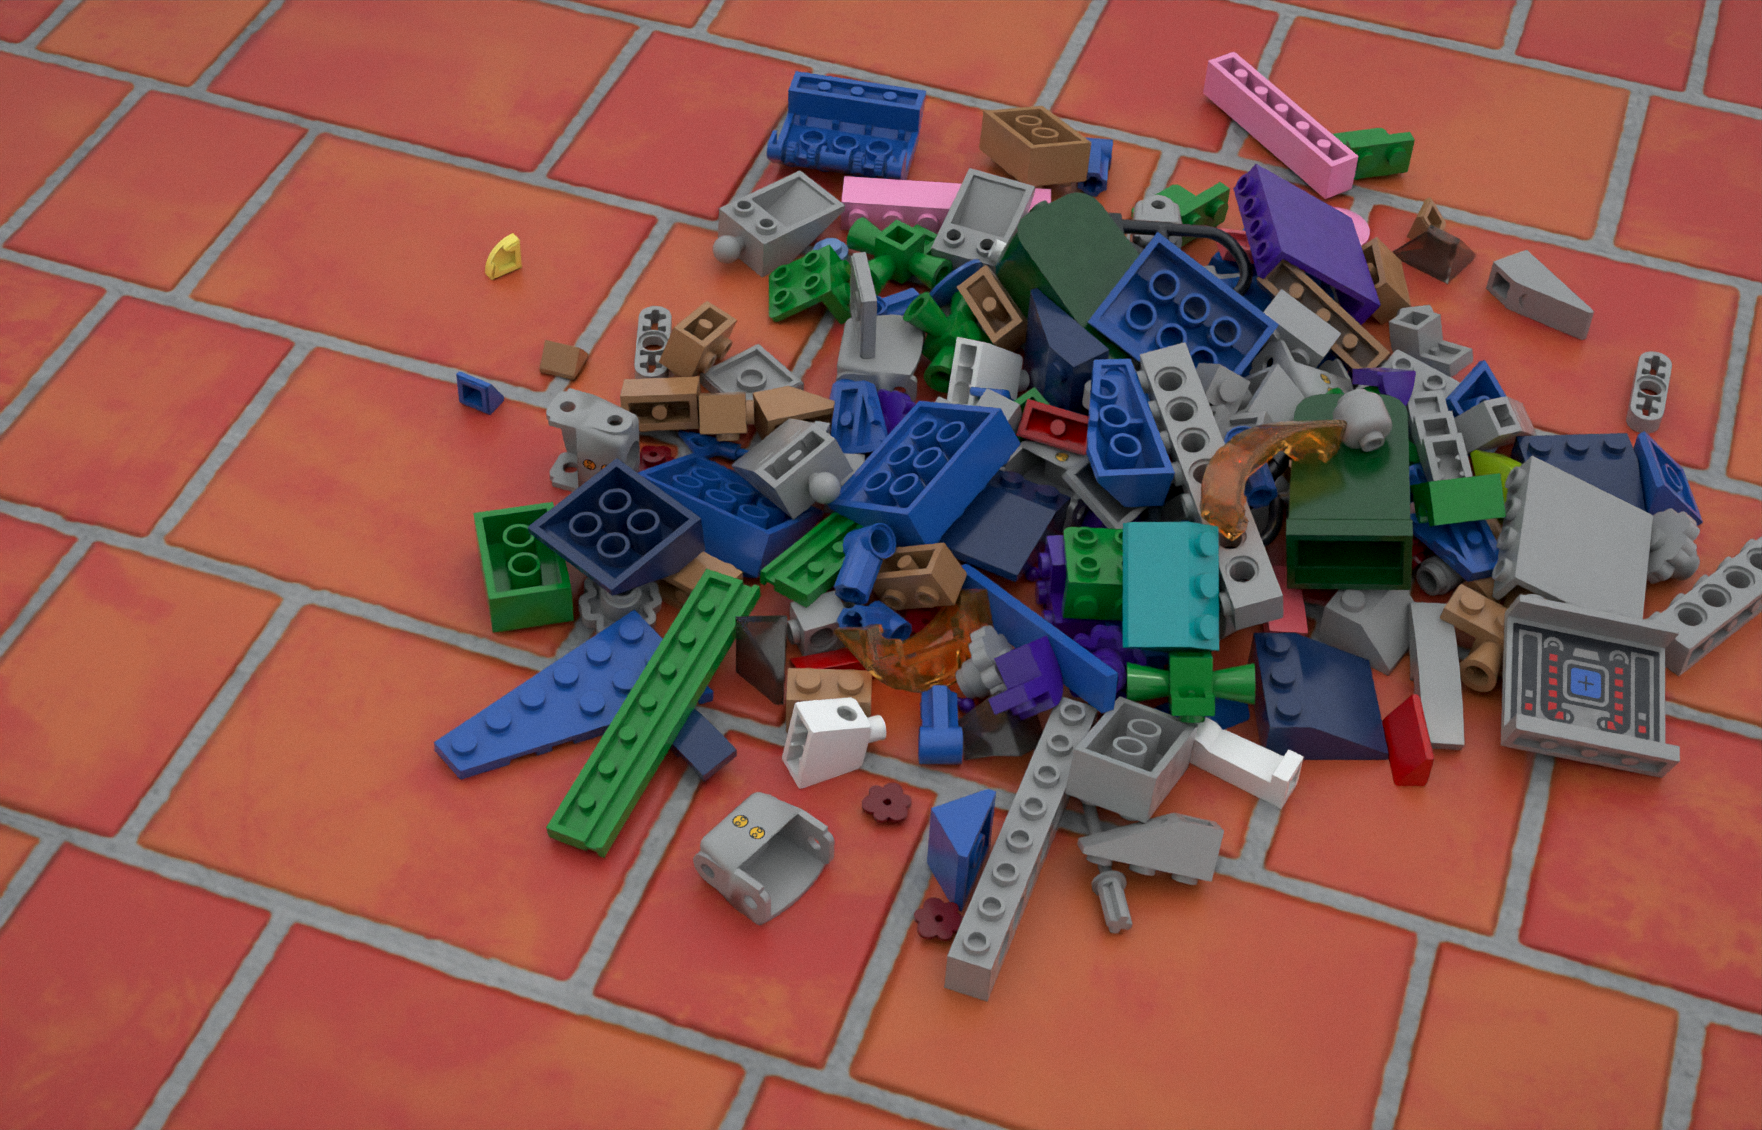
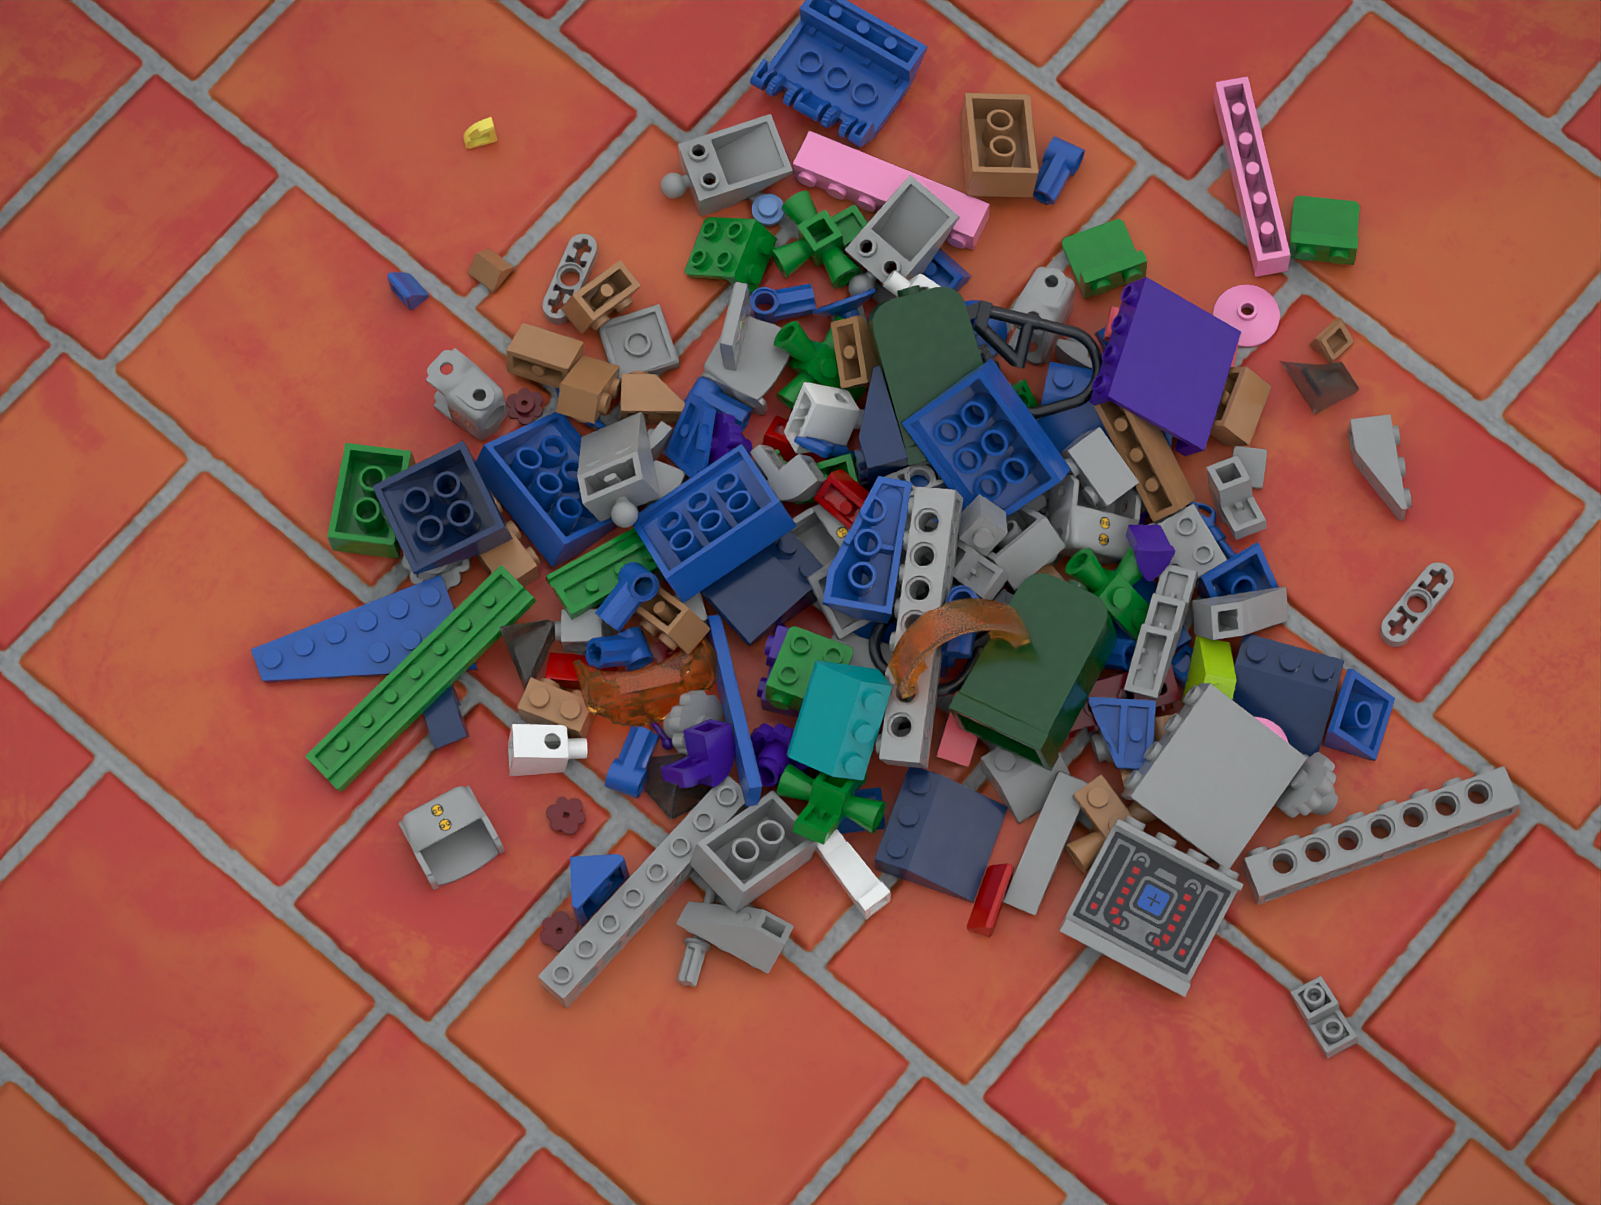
camera: 30 degrees right, 25 degrees up
light grey head [1332,389,1393,452] -> none
green hinge [1410,473,1506,526] -> none

